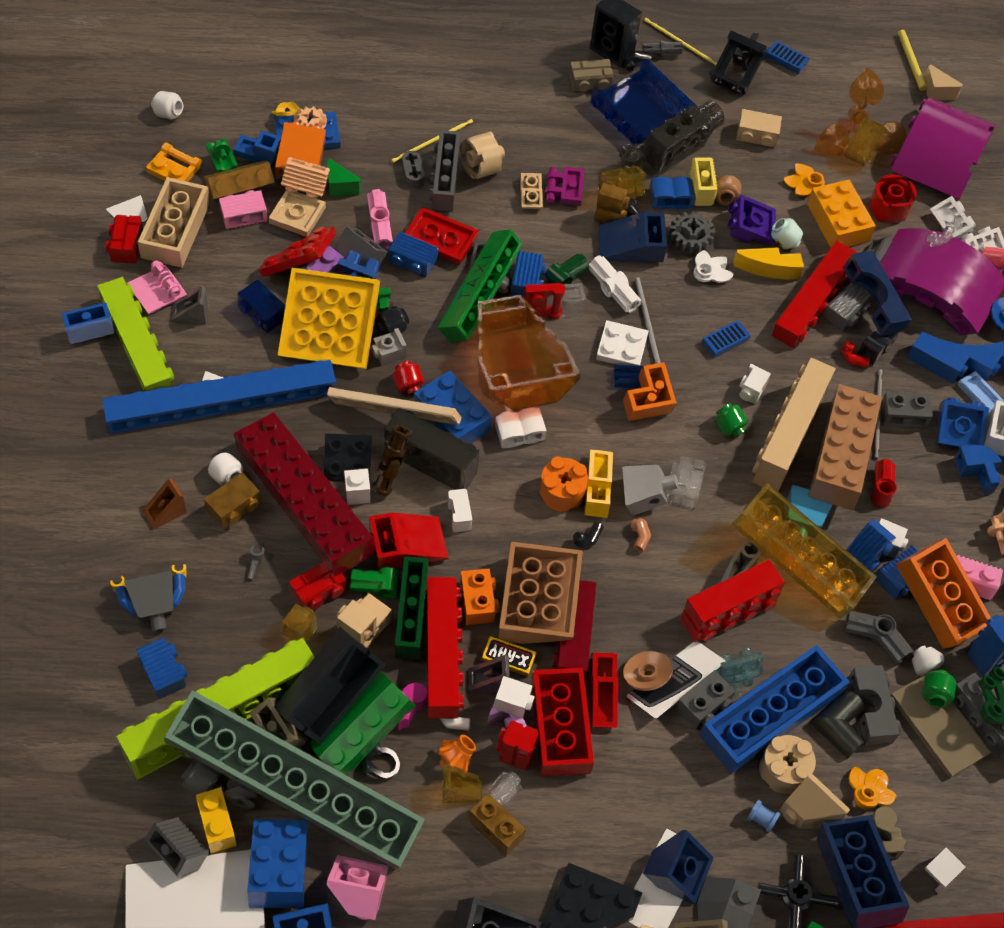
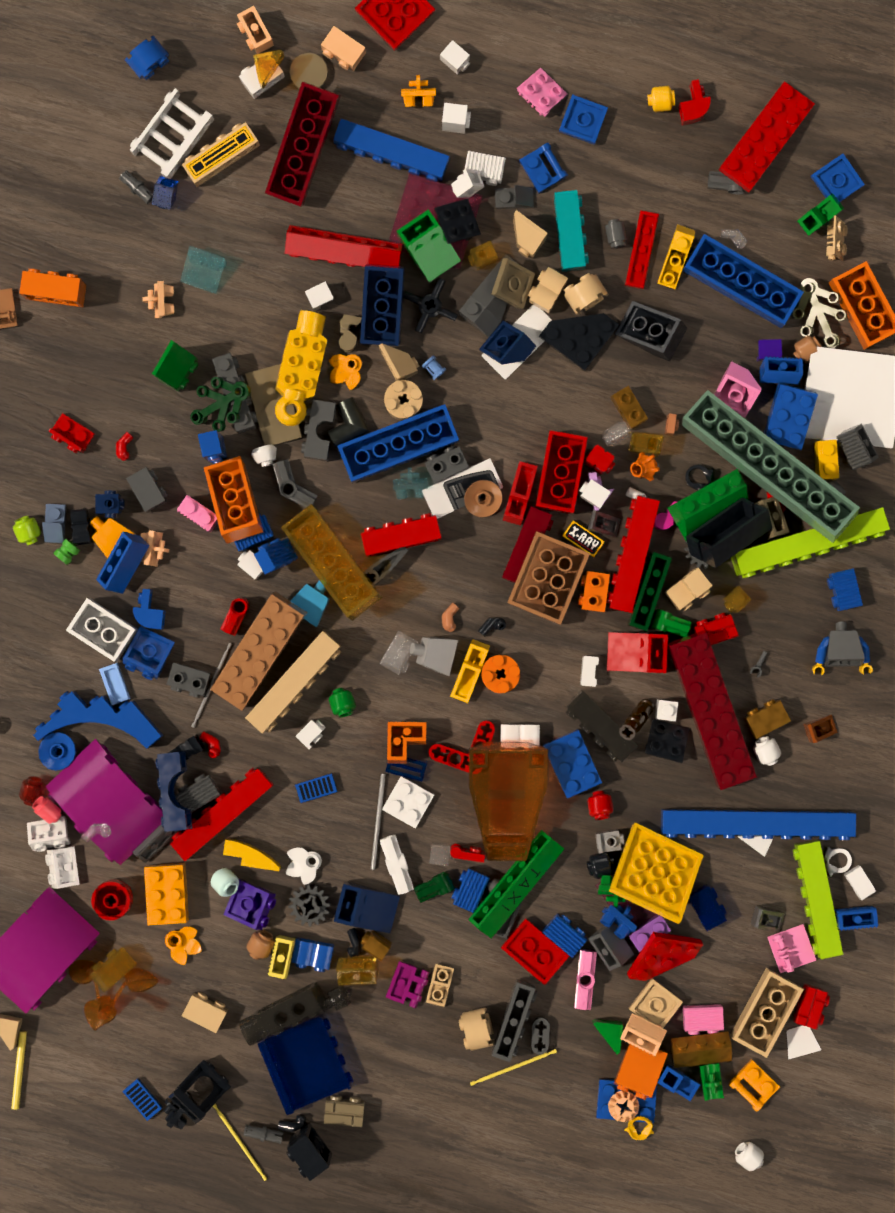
camera: 160 degrees left, 30 degrees up
tan tile [327,387,462,425] -> none
green head [922,670,957,708] -> none
none -> yellow brick [275,310,327,426]
none -> red beam [429,720,495,774]
none -> nougat plate [665,414,679,435]
none -> white piece [825,847,852,877]
none -> white piece [844,865,876,901]

